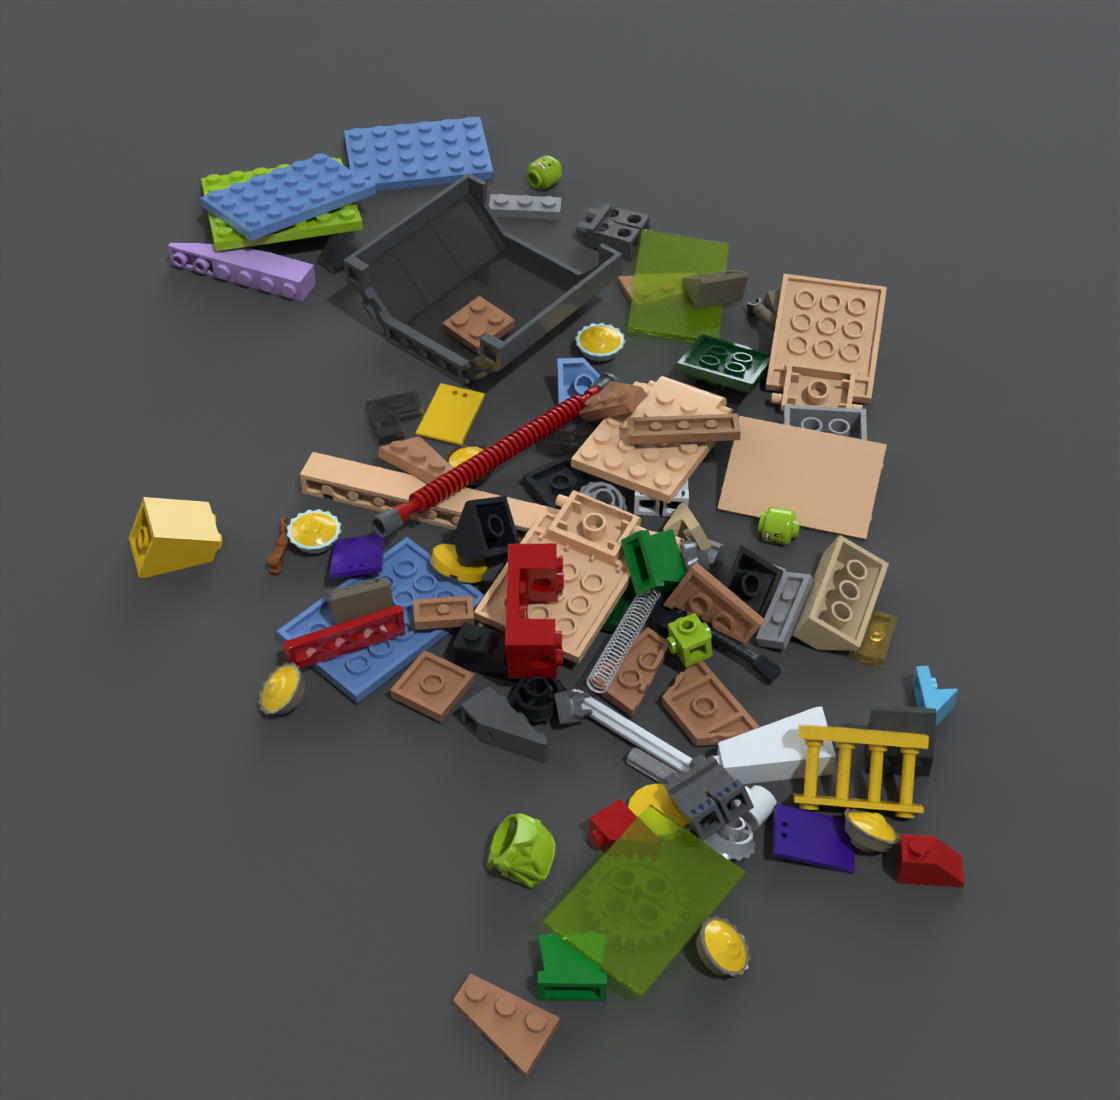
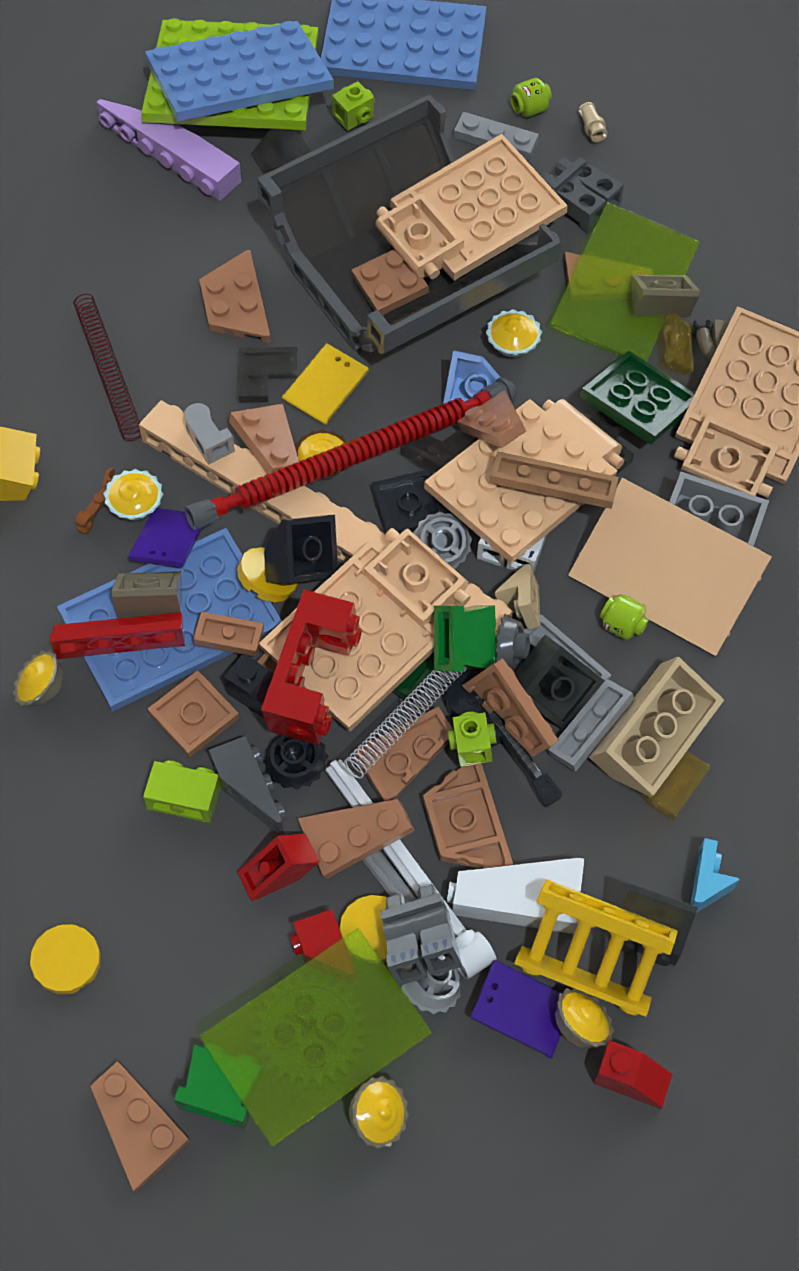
camera: 15 degrees right, 15 degrees up
lime piece [487,813,555,888] -> none
flat silver tile [555,691,593,724] -> none
none -> yellow tile [30,924,101,994]
none -> dark red piece [73,293,141,441]
none -> lime brick [143,760,221,823]
none -> light grey leg [184,403,235,465]
none -> nougat wing [199,250,271,343]
none -> red slope [237,834,320,901]
none -> nougat wing [298,799,415,879]
none -> lime brick [332,81,375,131]
none -> light nougat plate [375,134,567,281]
none -> tan pin [578,102,608,143]
none -> clear yellow plate [663,312,694,376]

